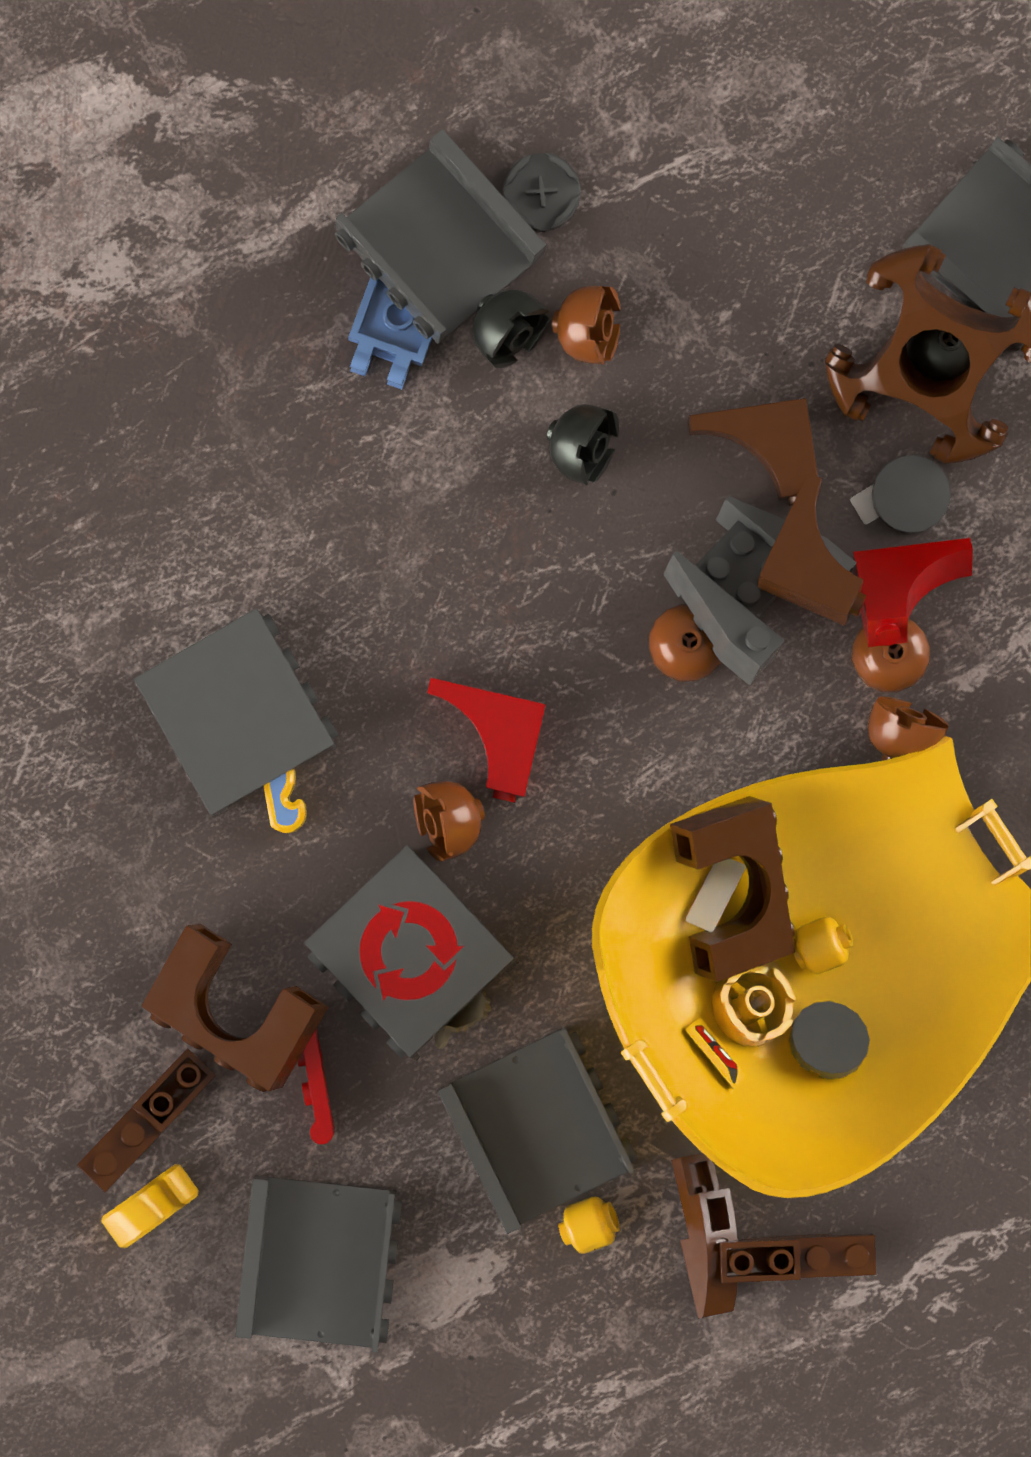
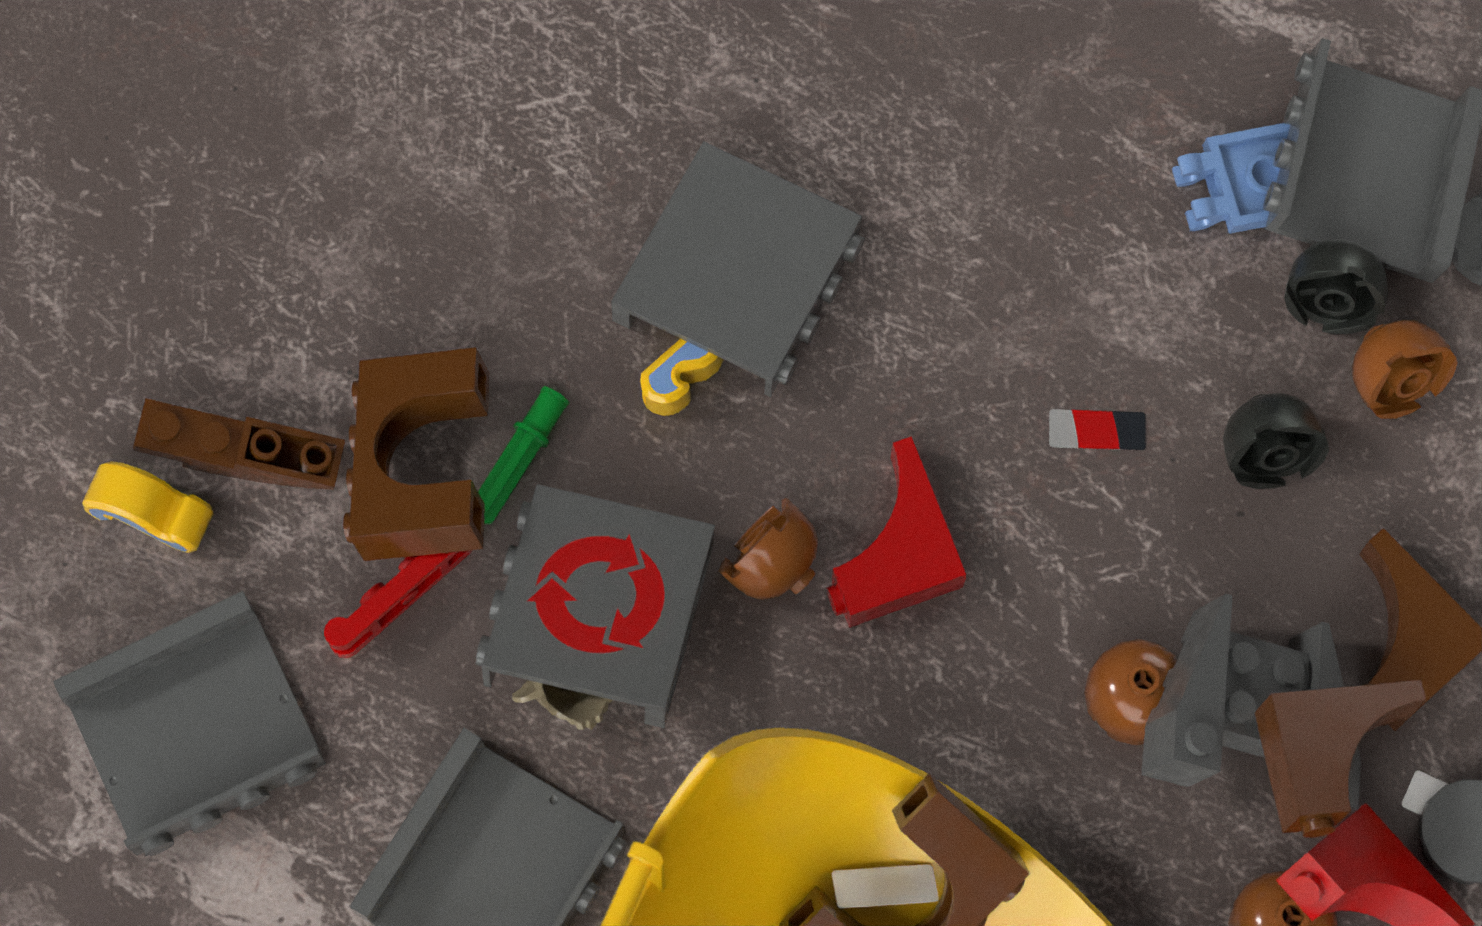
camera: 60 degrees right, 15 degrees down
none -> green axle [478,386,570,525]
none -> sticker [1049,409,1146,450]

